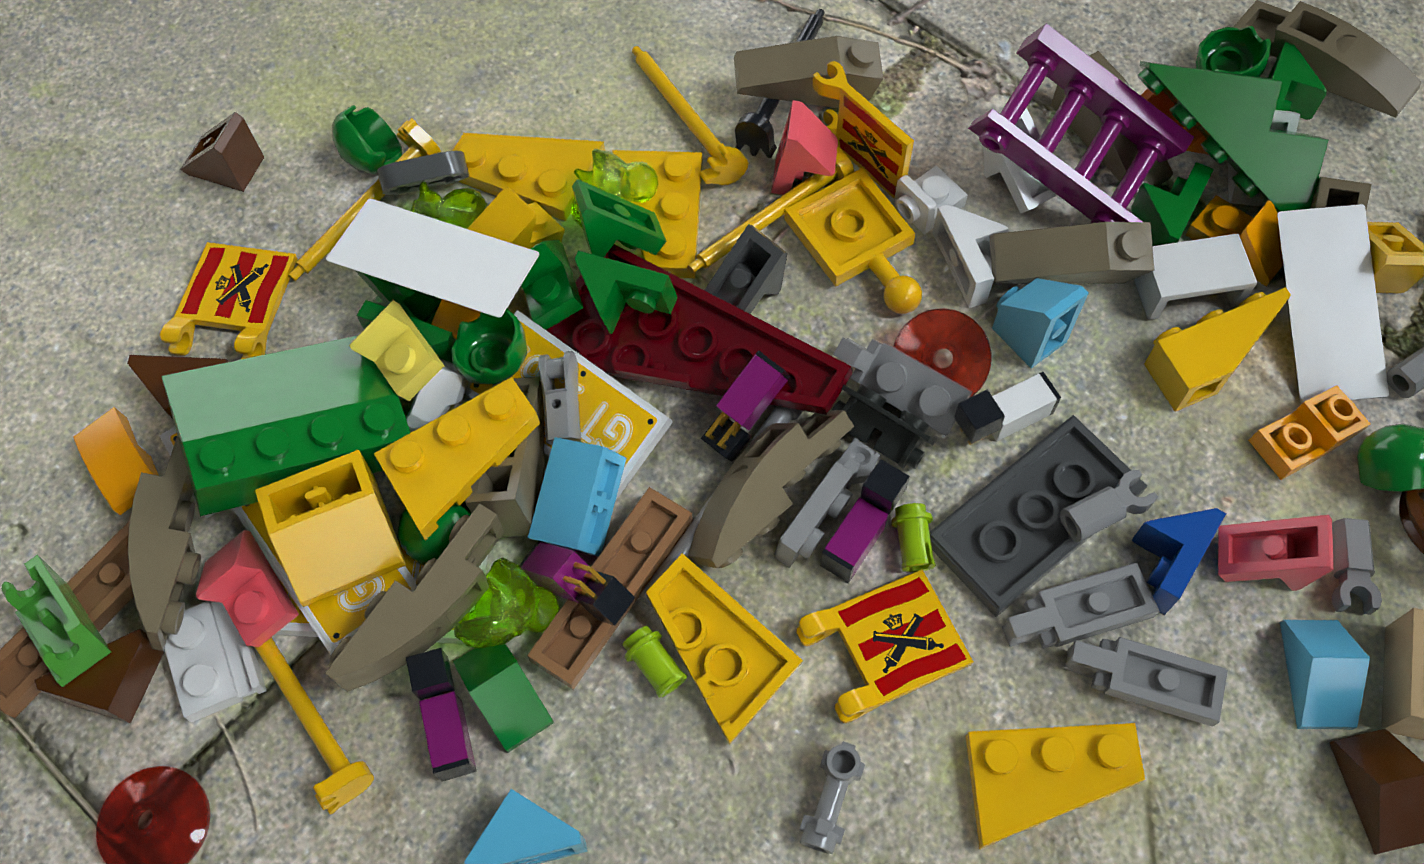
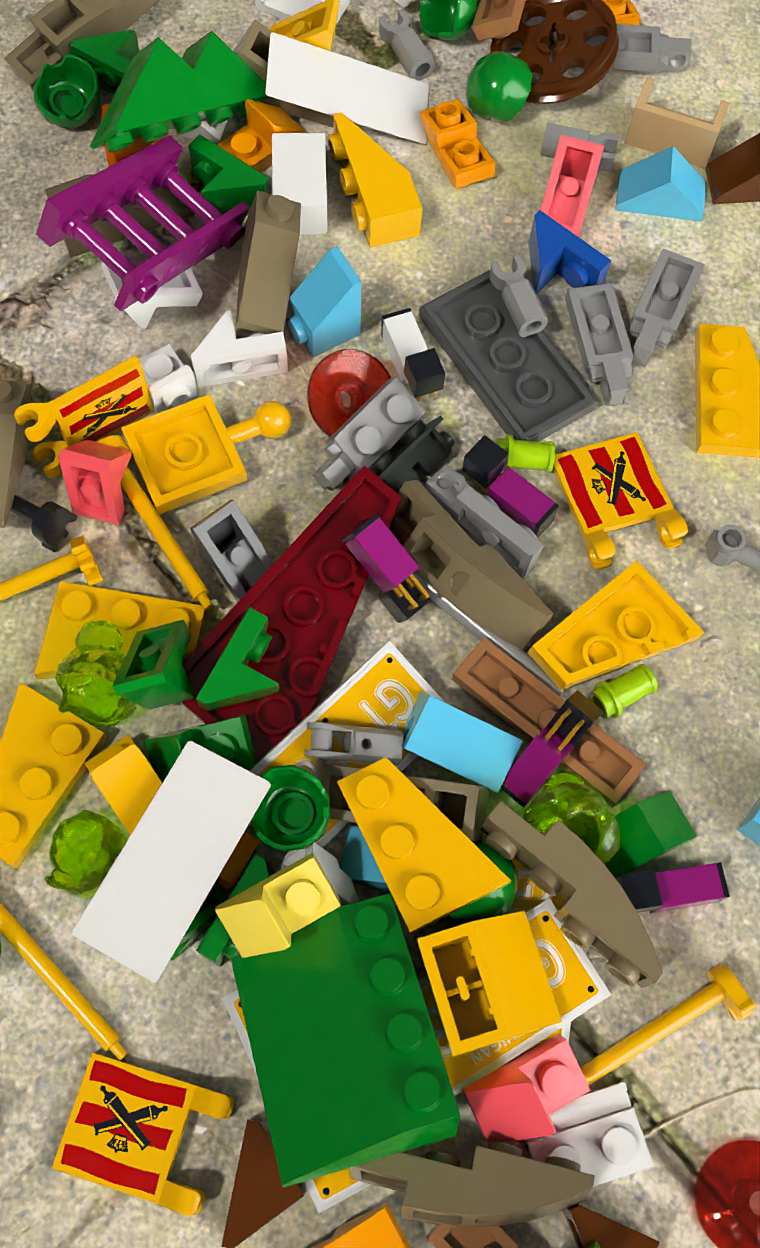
camera: 90 degrees left, 5 degrees up
dark grey beam [377,151,469,195] -> none

